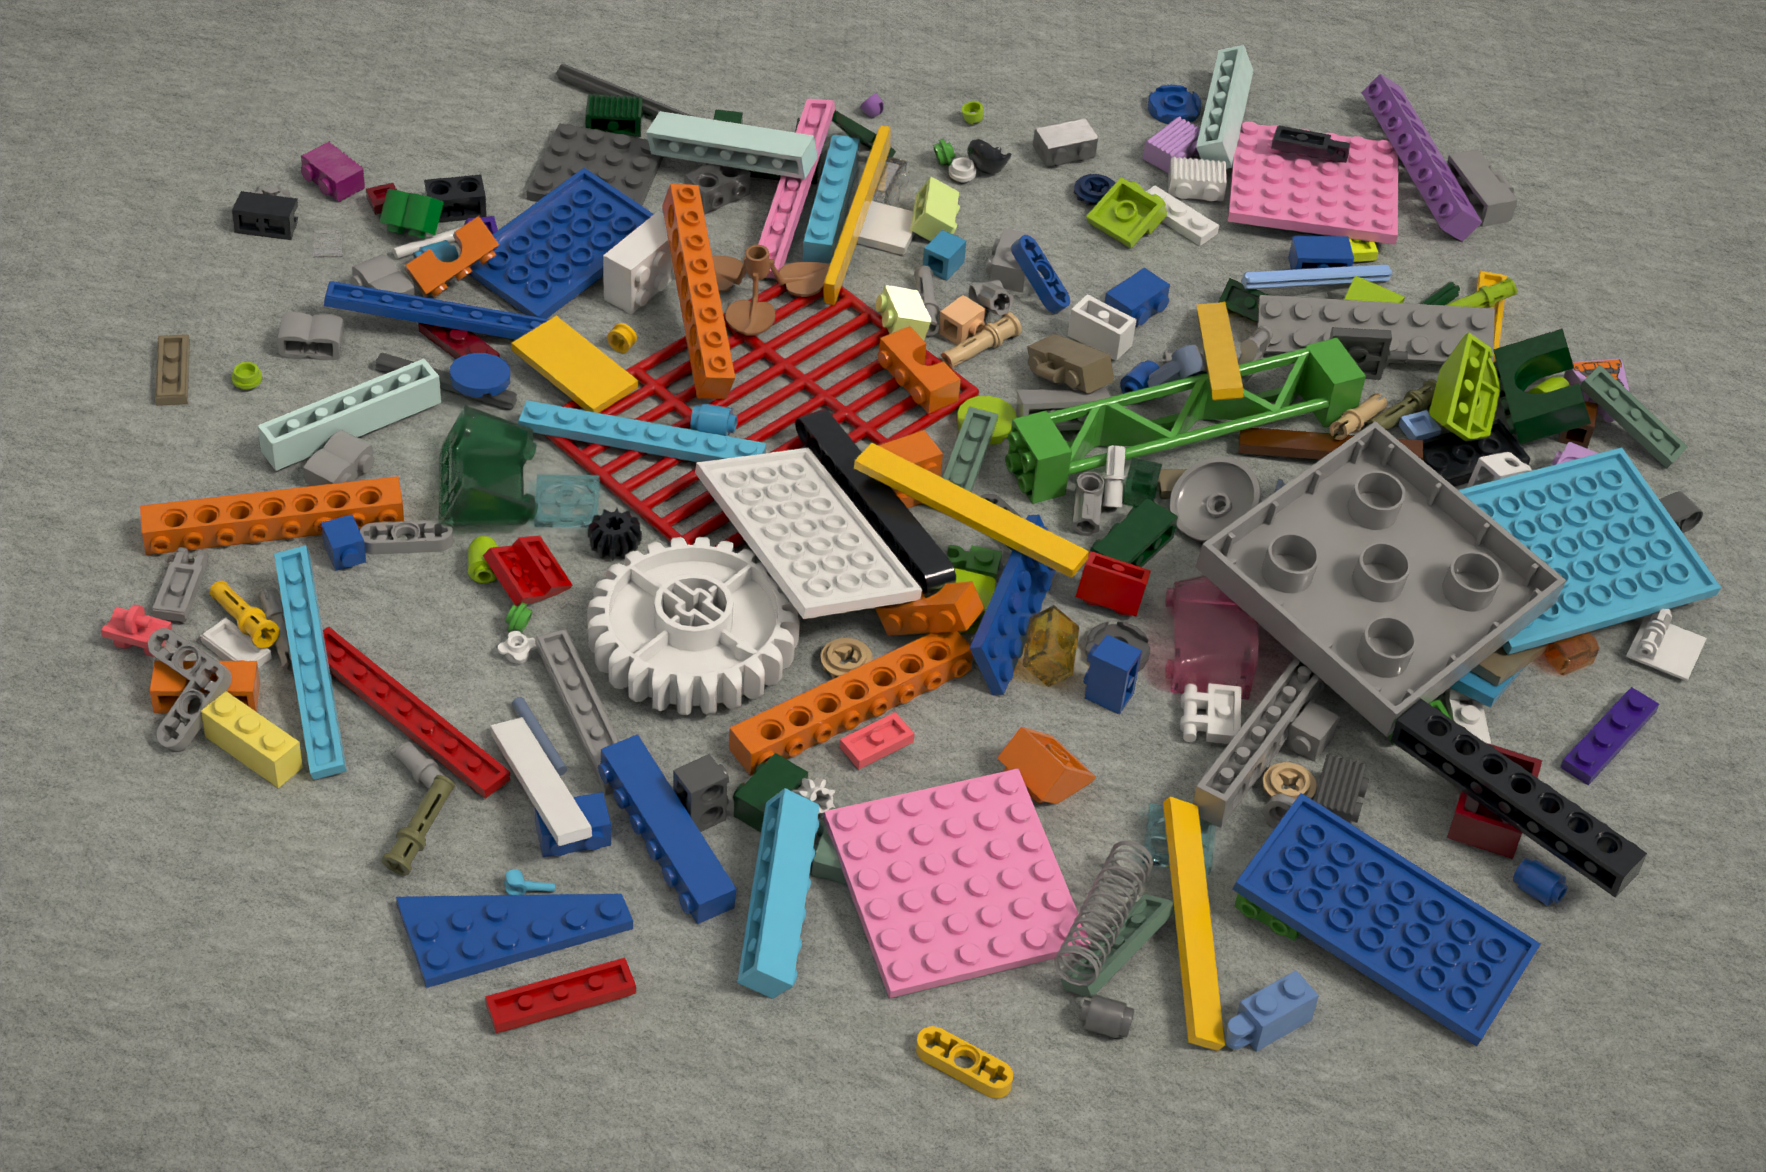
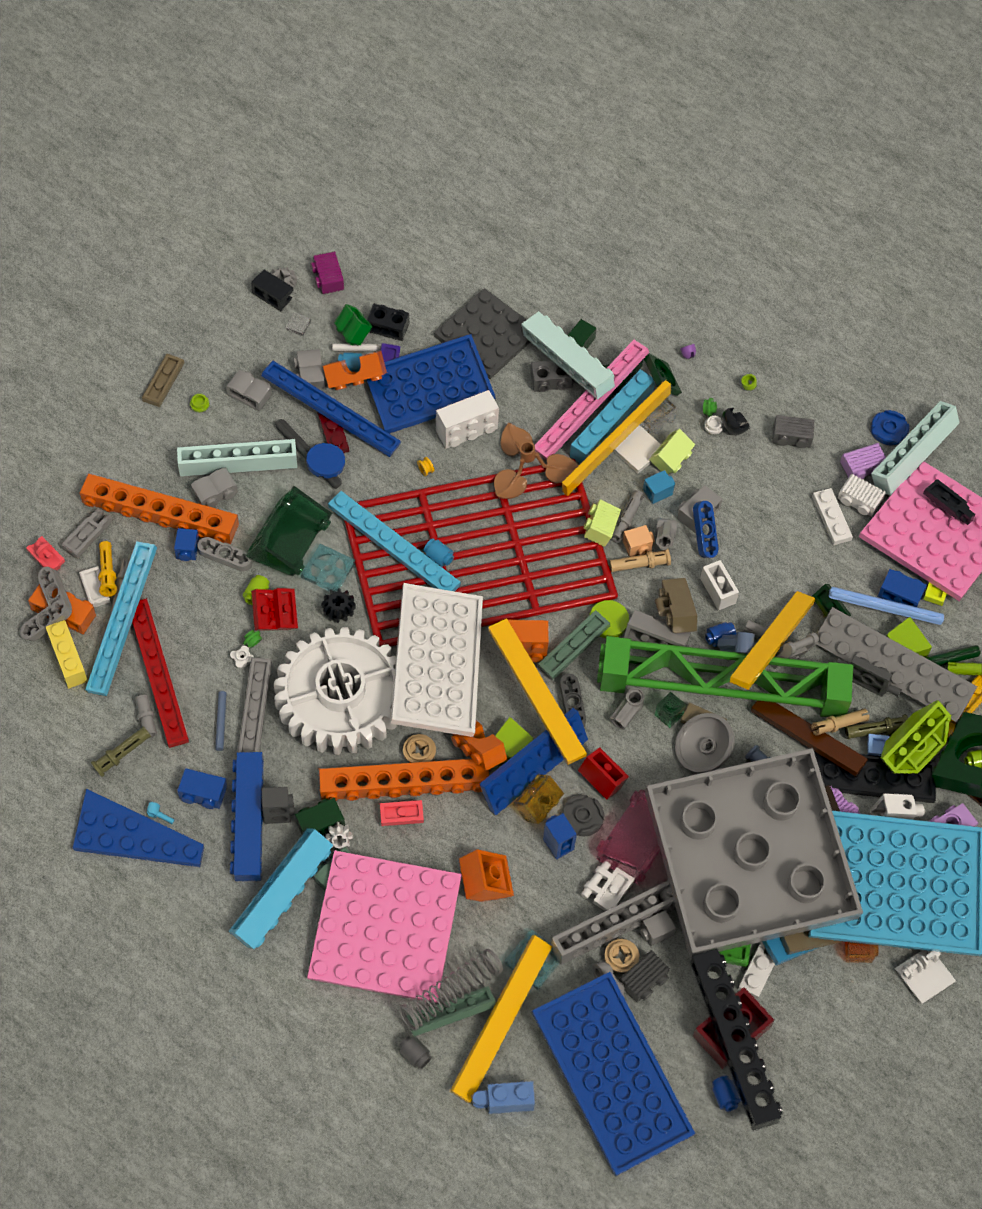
camera: 30 degrees right, 15 degrees up
dark red plate [366,183,397,215] -> none
red plate [485,957,636,1034] -> none
white tile [490,717,592,846] -> none
yellow tile [511,315,638,413] -> none
dark grey axle [556,64,694,118] -> none
dark green brick [585,94,643,137] -> none
orange brick [662,184,735,399] -> none
black beam [795,409,956,595] -> none
orange arch [878,326,961,414] -> none
yellow beam [916,1026,1013,1099] -> none
bright green plate [947,545,1002,580] -> none
dark blue gear [1074,174,1116,206] -> none
lime plate [1086,177,1167,249] -> none
dark green brick [1089,498,1178,567] -> none
white axle [1102,445,1127,507] -> none
blue brick [1105,267,1170,327] -> none
dark purple plate [1560,687,1659,785] -> none

